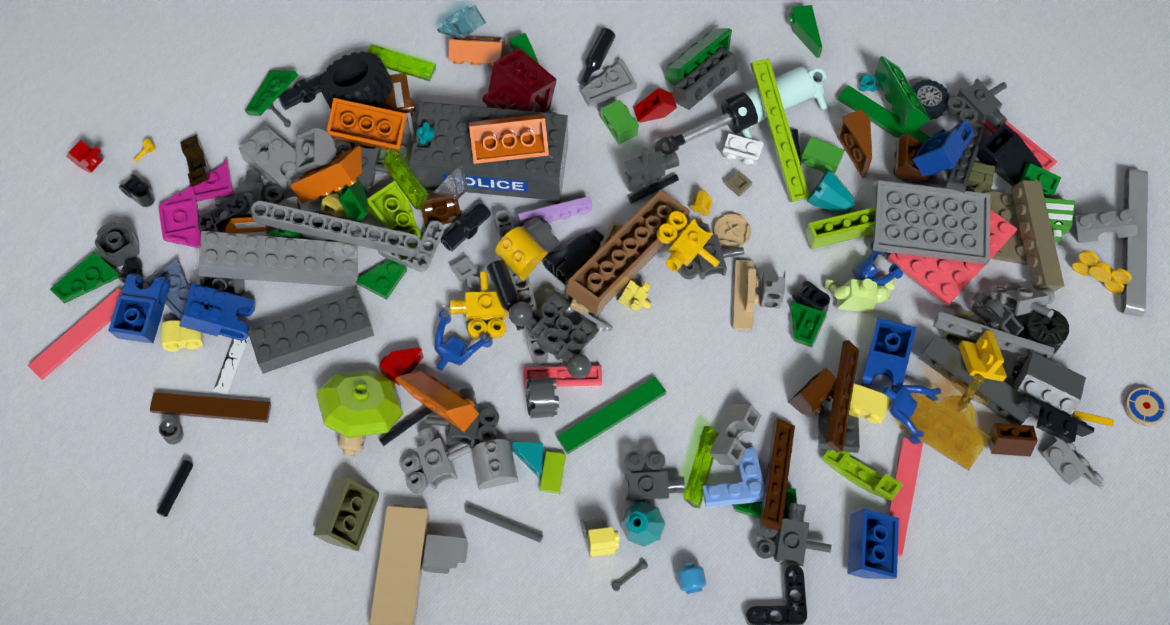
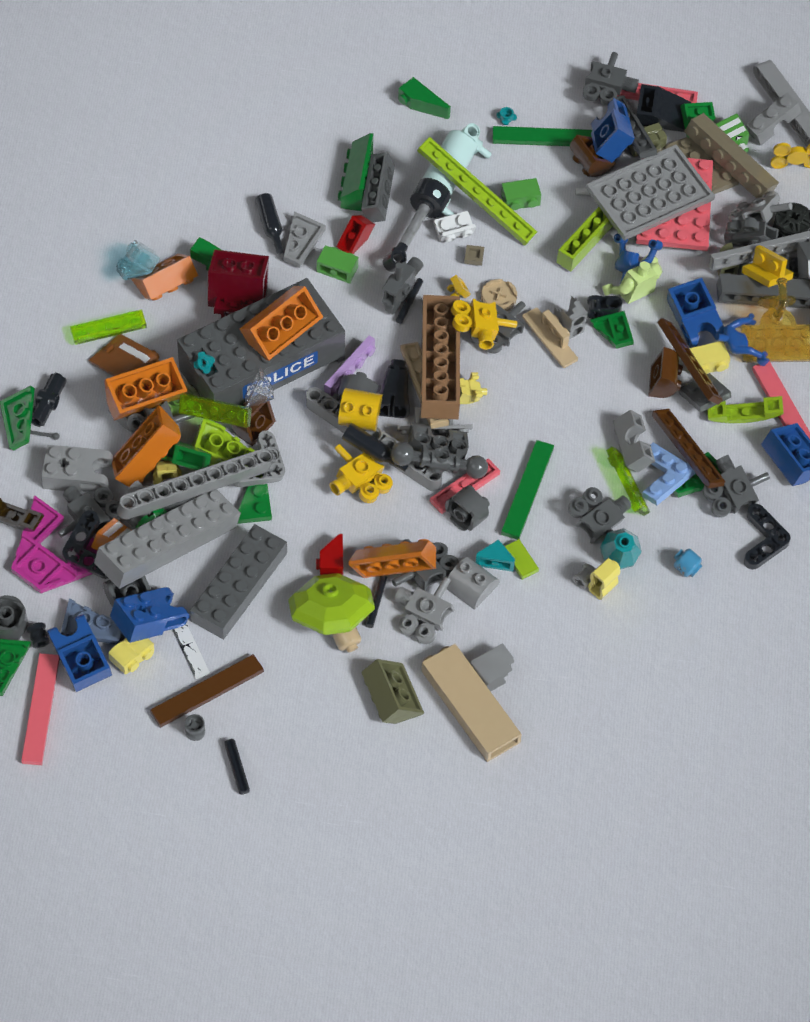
camera: 40 degrees left, 5 degrees down
light grey brick [296,128,337,173] -> none
black tyre [320,52,393,109] -> none
blue piece [435,310,493,371] -> none
black piece [441,203,491,252] -> none
light grey plate [451,257,480,292] -> none
dark grey bar [465,505,543,543] -> none
dark grey hinge [612,561,648,591] -> none
teal cone [807,169,855,214] -> none
dark orange slope [837,109,872,179] -> none
green slope [875,56,931,132] -> none
wheel [912,80,949,120] -> none

